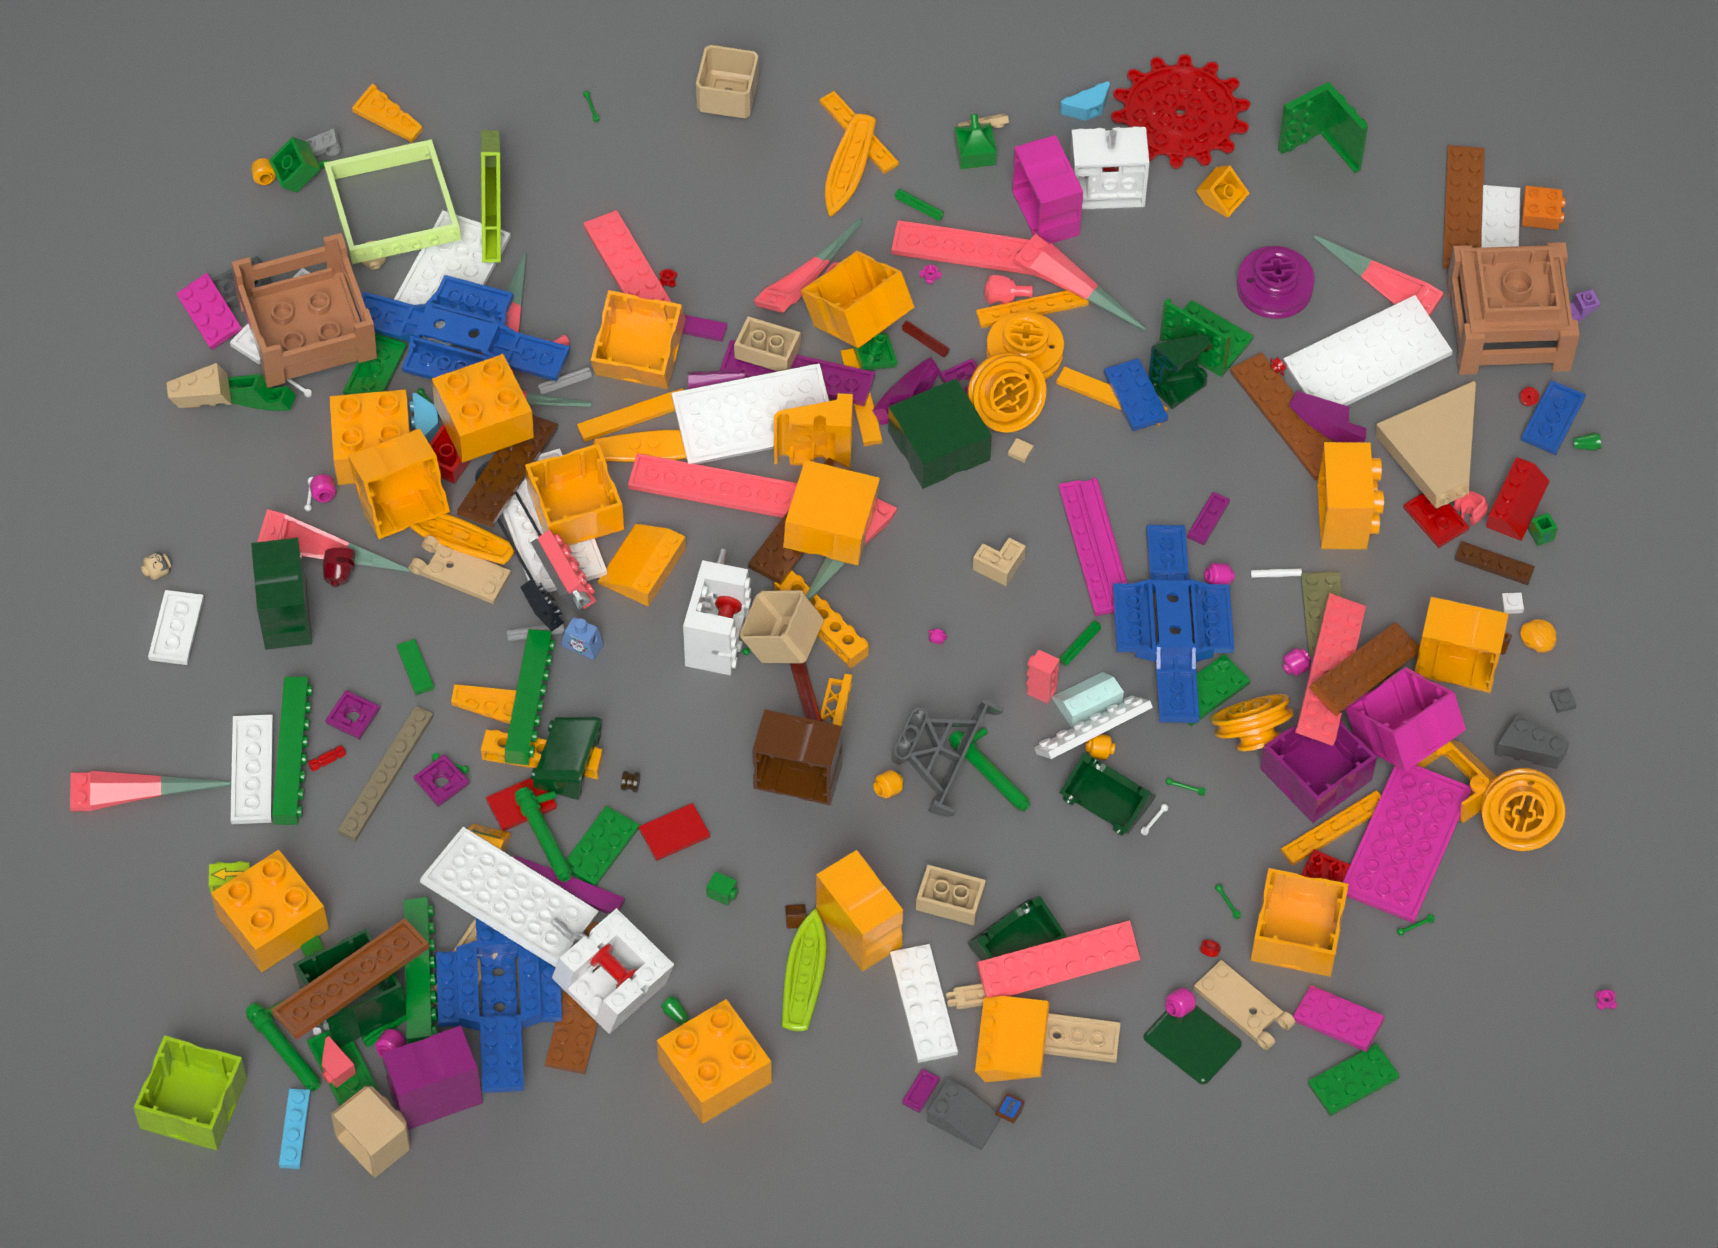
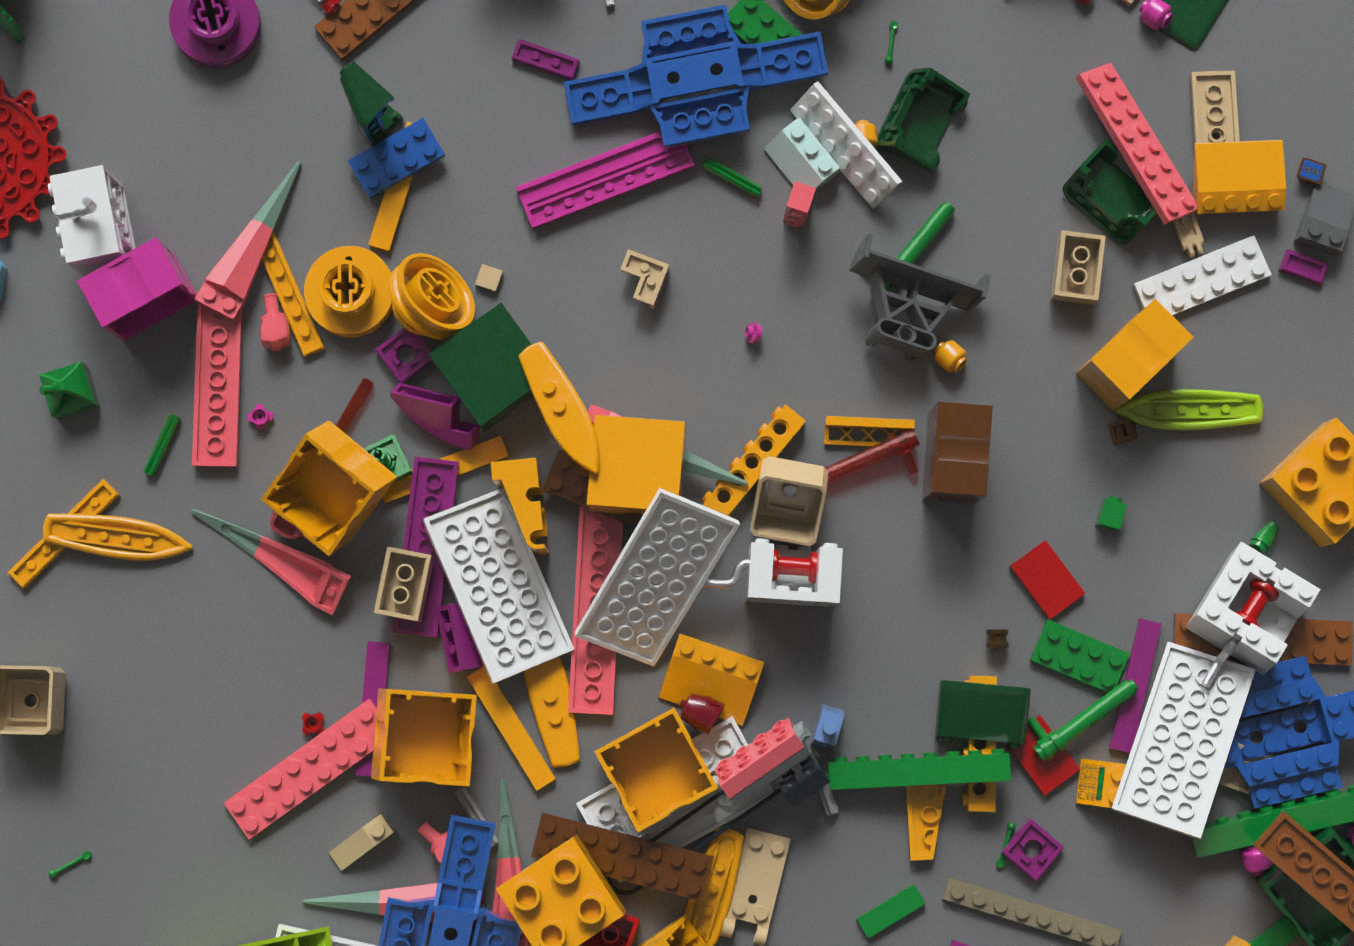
camera: 100 degrees left, 25 degrees up
tan hinge [958,113,1009,128] -> none
white hinge [1141,804,1168,835] -> none
green bracket [1159,298,1253,378] -> none
light orange slope [1195,165,1250,217] -> none
dark pink head [1204,563,1235,586] -> none
none -> tan slope [329,813,396,871]
none -> light orange piece [519,342,599,474]
none -> white plate [575,488,740,666]
none -> dark red helmet [679,693,725,735]

